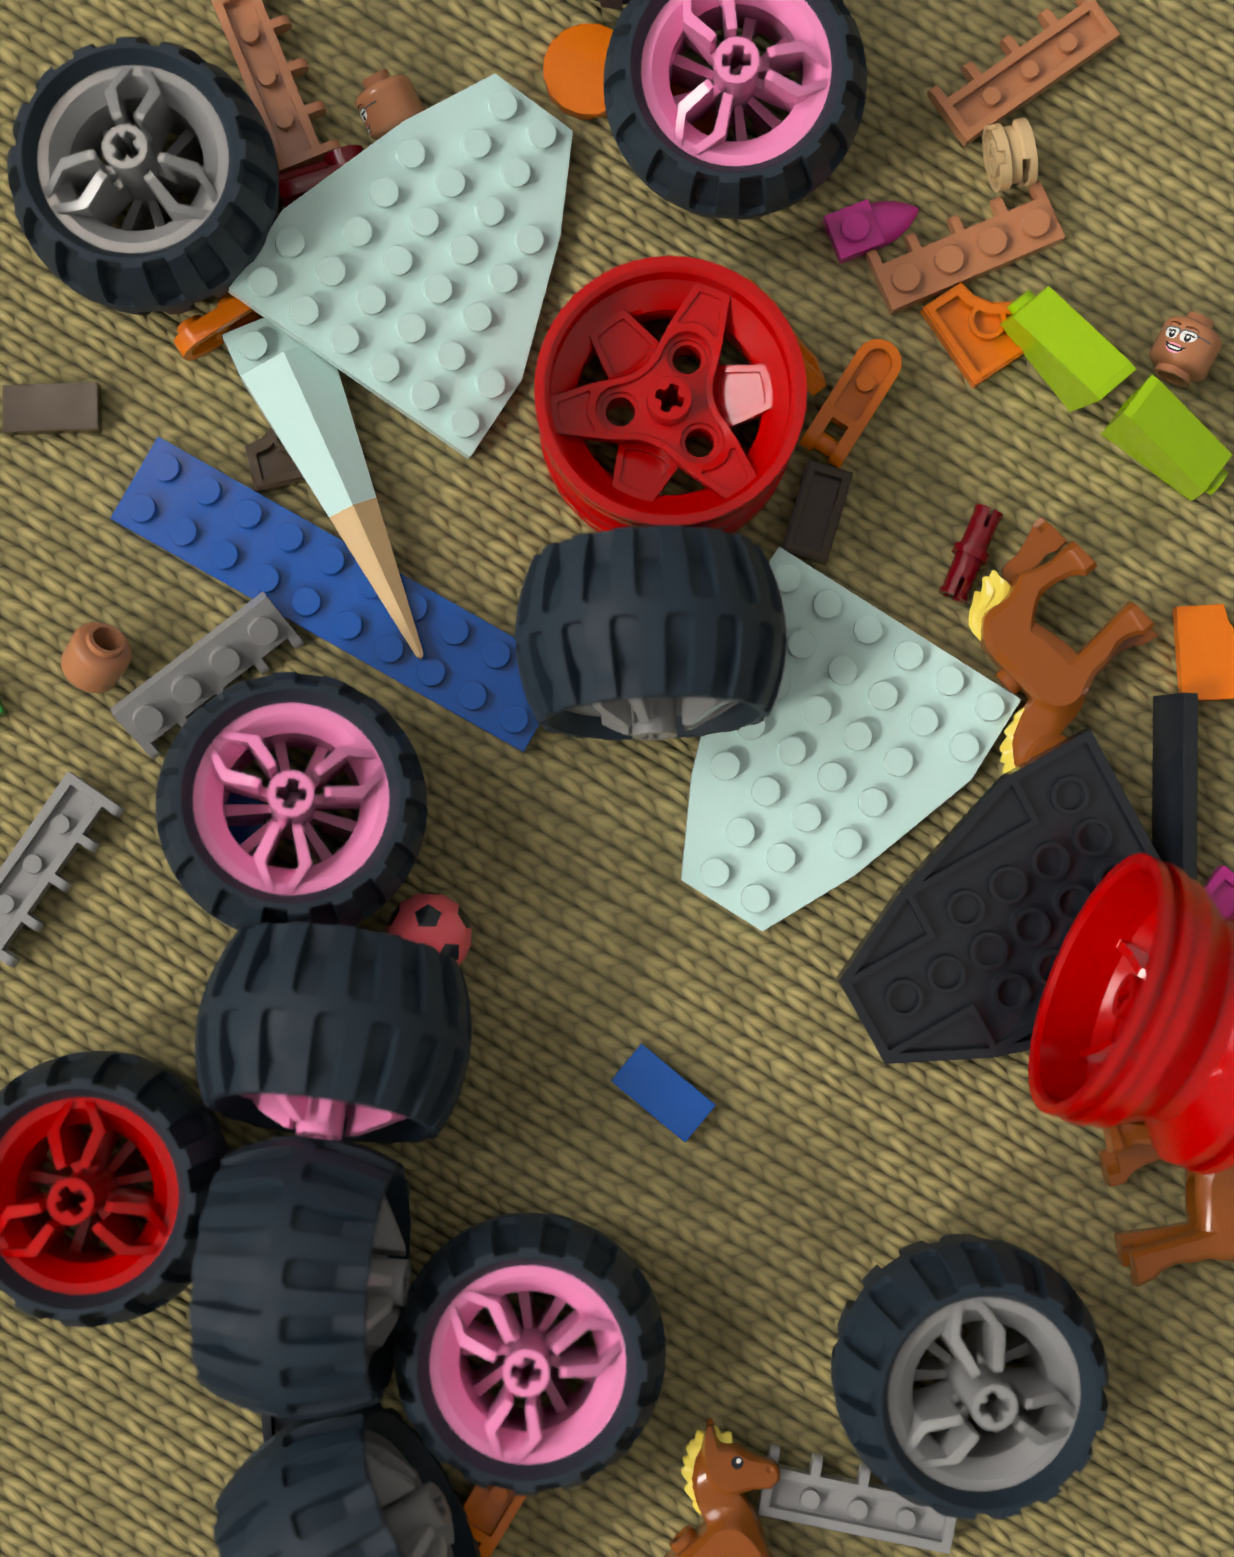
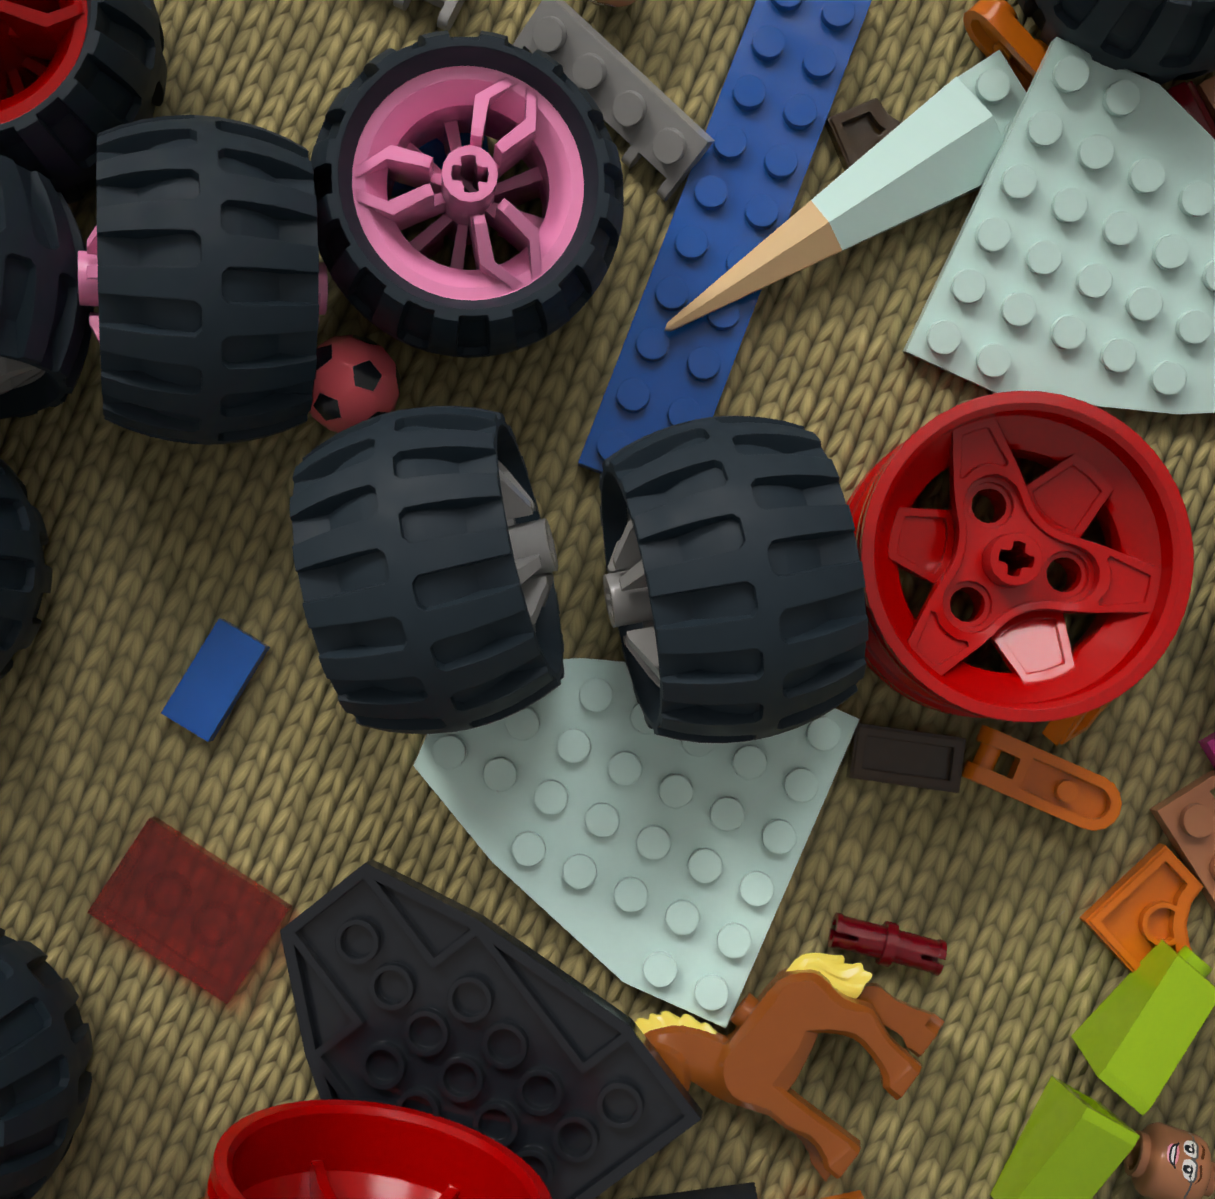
camera: 80 degrees right, 0 degrees up
none -> clear red tile [87,816,293,1004]
none -> black wheel [290,406,564,734]

